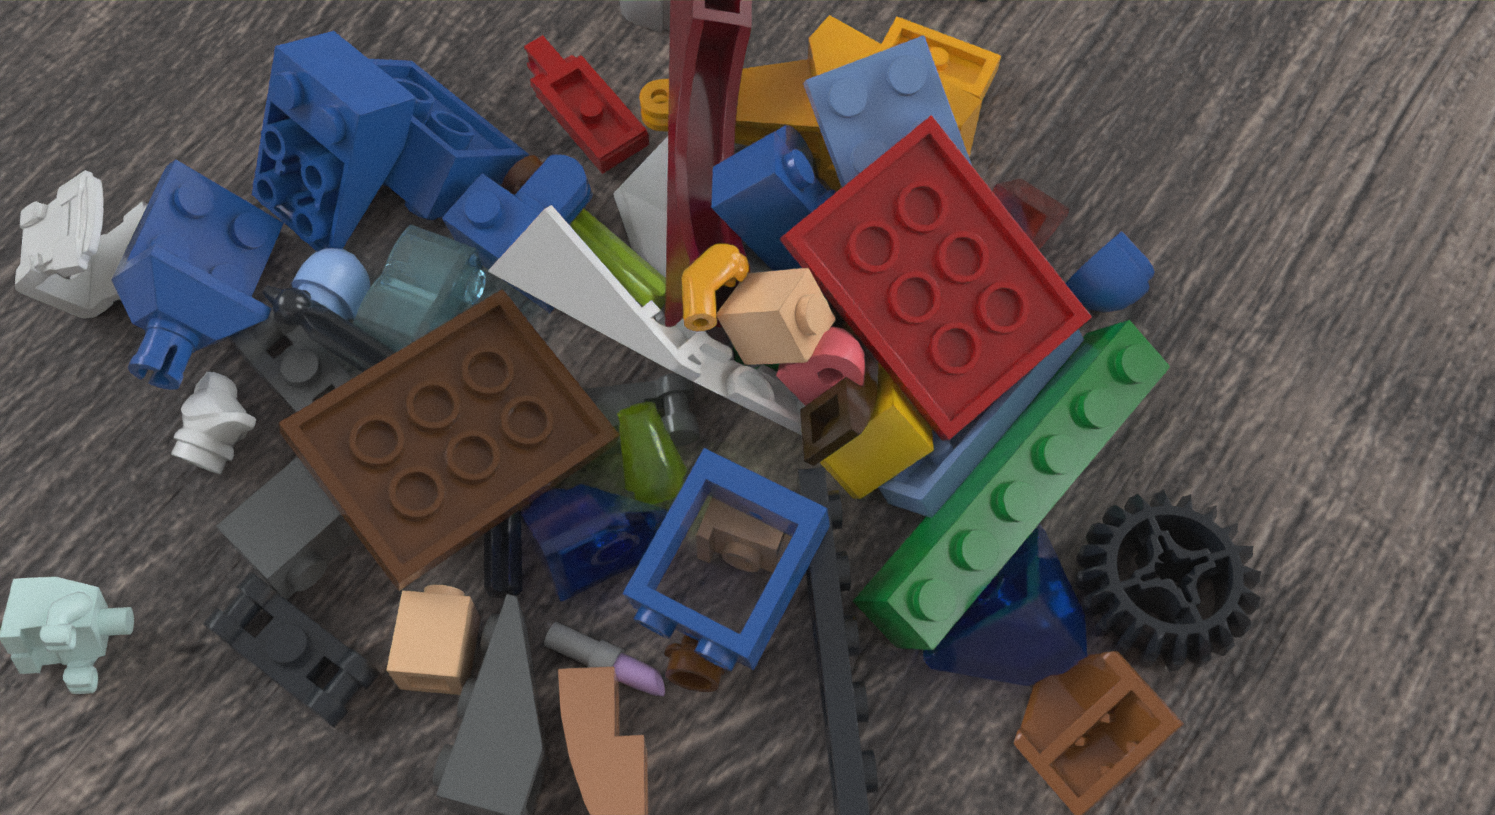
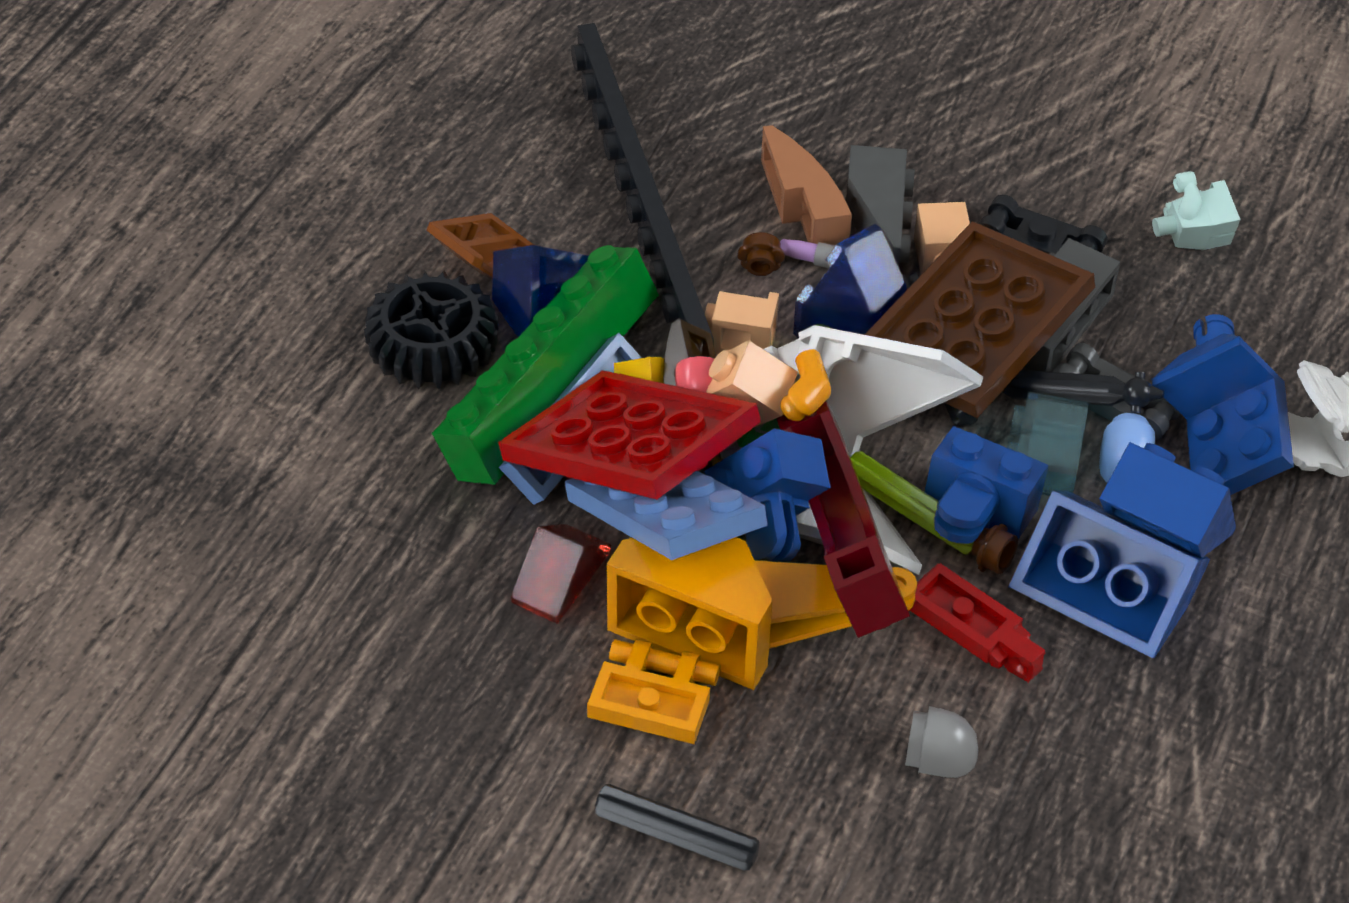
camera: 170 degrees right, 15 degrees down
white animal [171,372,256,475] -> none
blue window [623,448,830,671] -> none
blue piece [1065,231,1155,313] -> none

